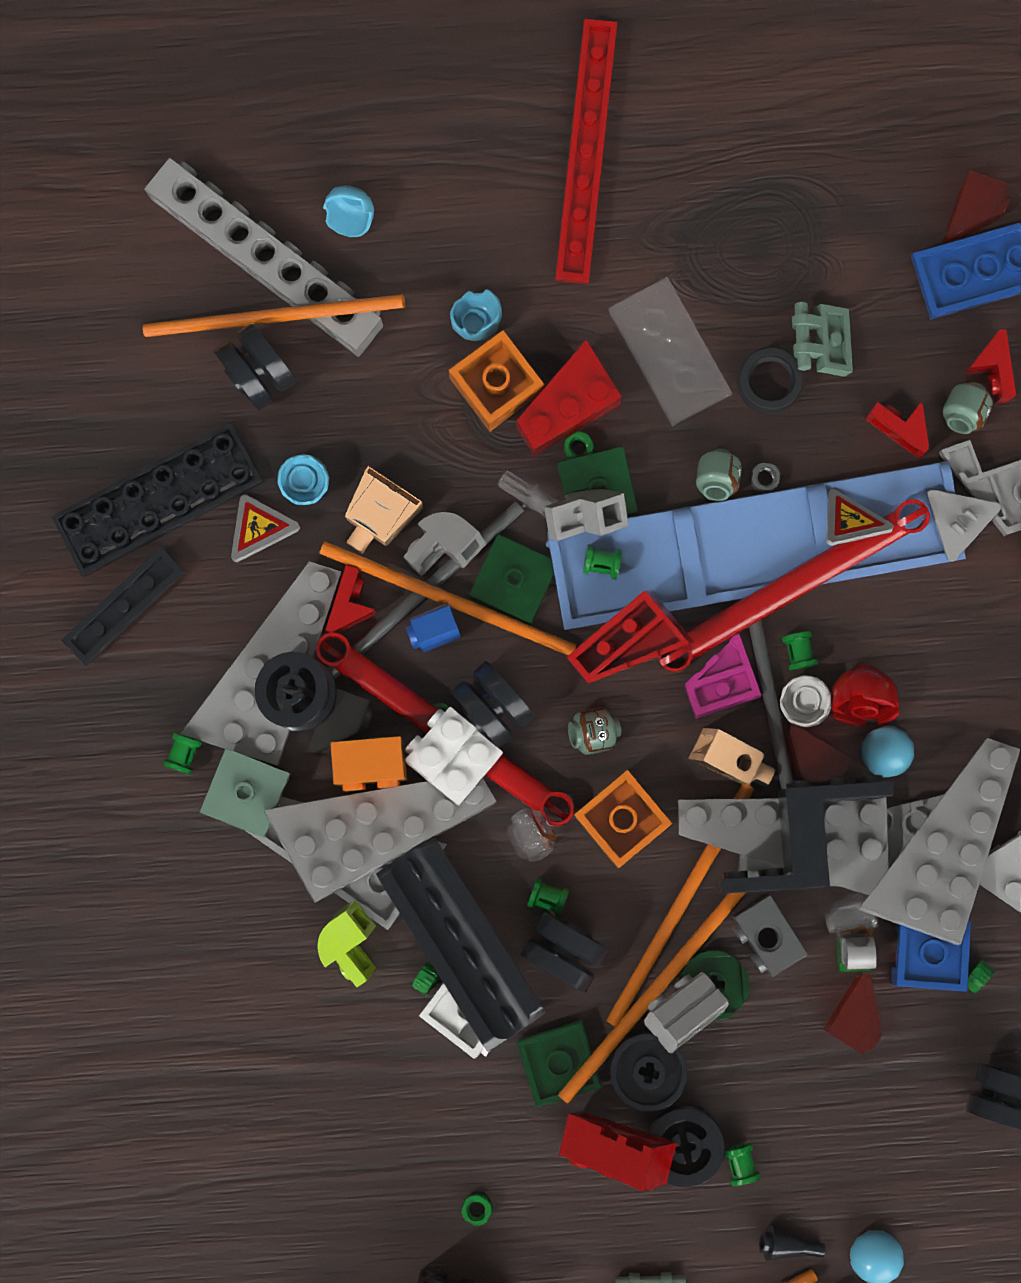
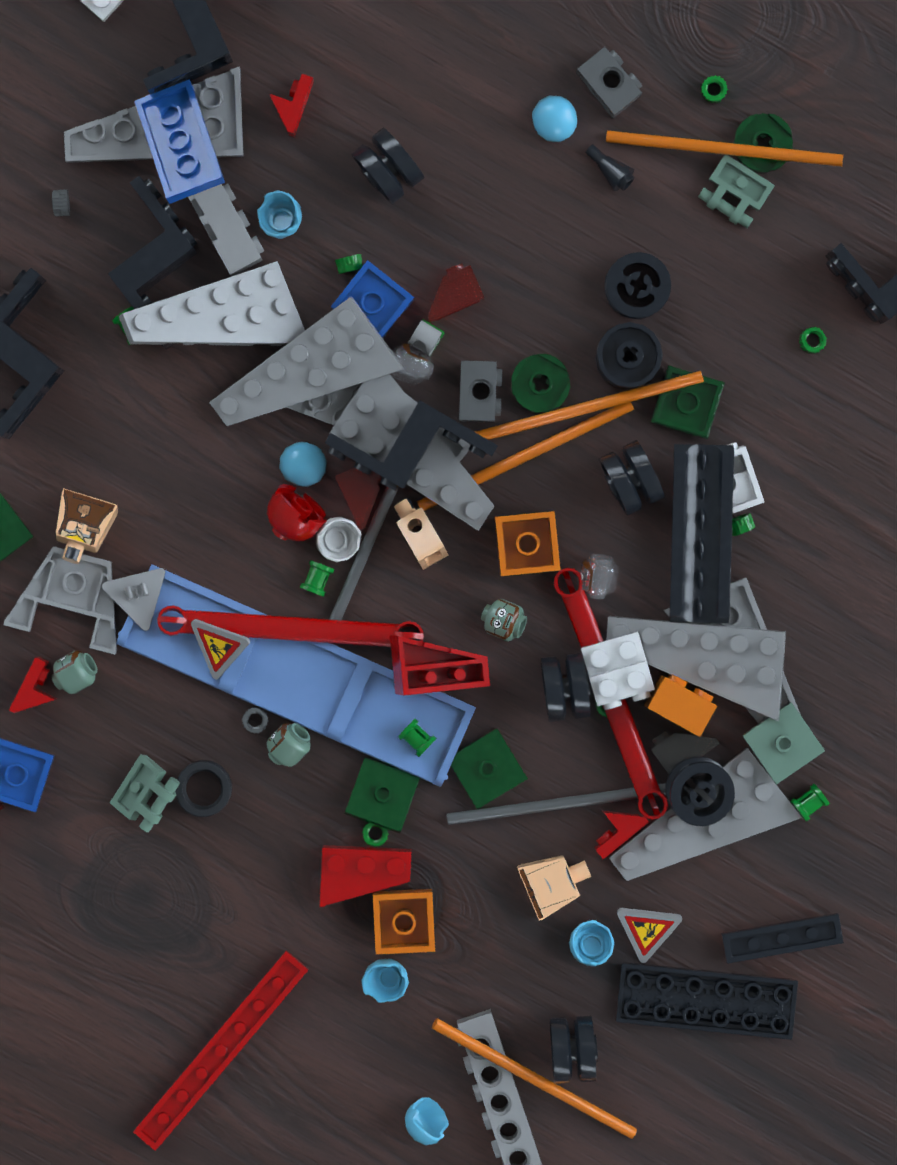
camera: 155 degrees left, 5 degrees up
lime brick [318,900,376,987] -> none
orange piece [319,541,577,655] -> none
light grey brick [403,512,486,577] -> none
blue brick [405,603,461,653] -> none
clear axle [498,471,559,518] -> none
green bush [527,877,570,918] -> none
light grey brick [544,489,629,541] -> none
red wedge [559,1111,677,1191] -> none
clear tile [608,277,732,427] -> none
light grey brick [644,972,729,1054] -> none
dark pink wing [685,634,761,719] -> none
green bush [724,1143,761,1186] -> none
red slope [865,402,929,459] -> none

